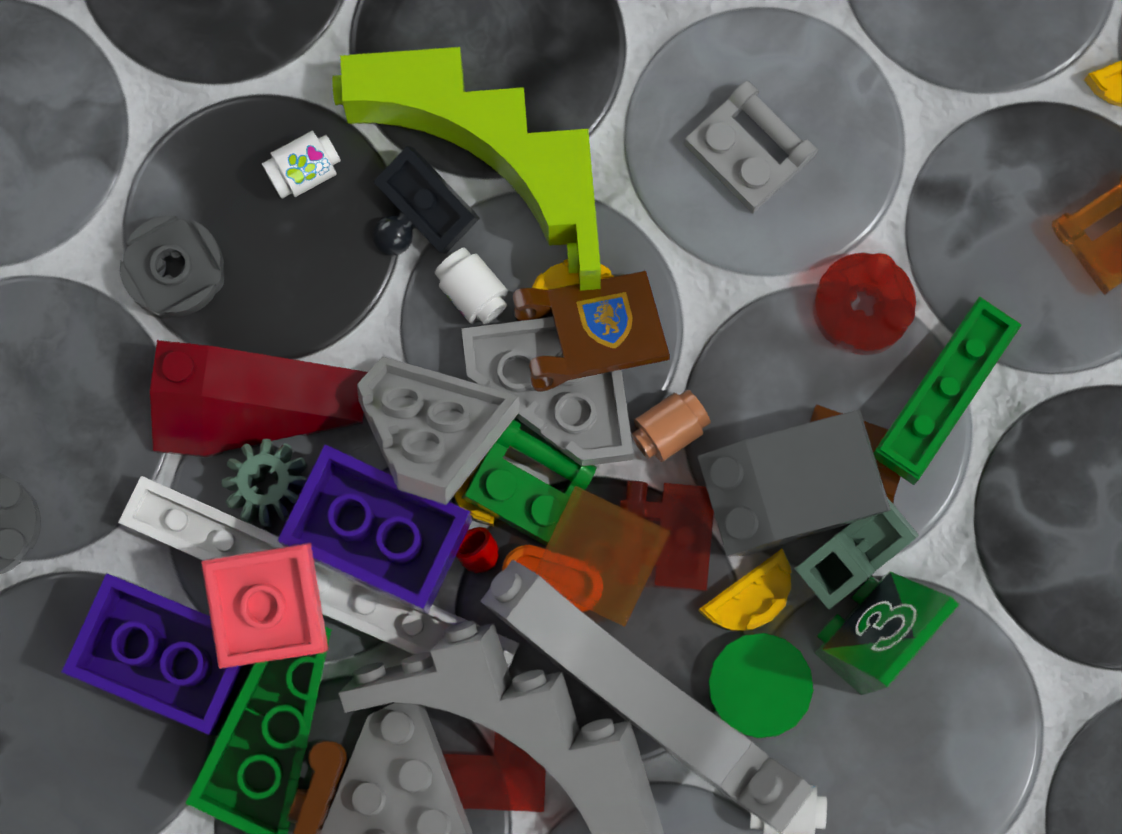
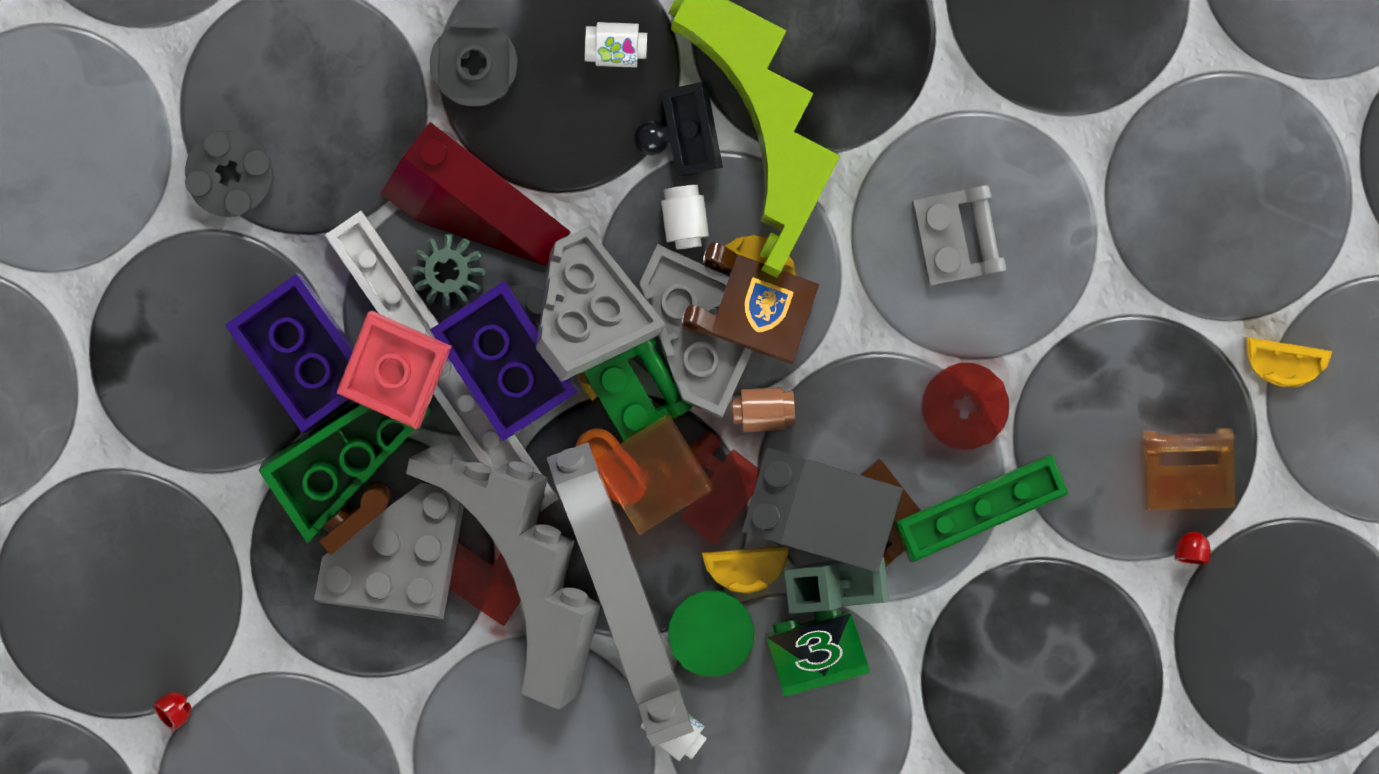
camera: 35 degrees right, 10 degrees up
red hinge [456,527,499,573] -> none

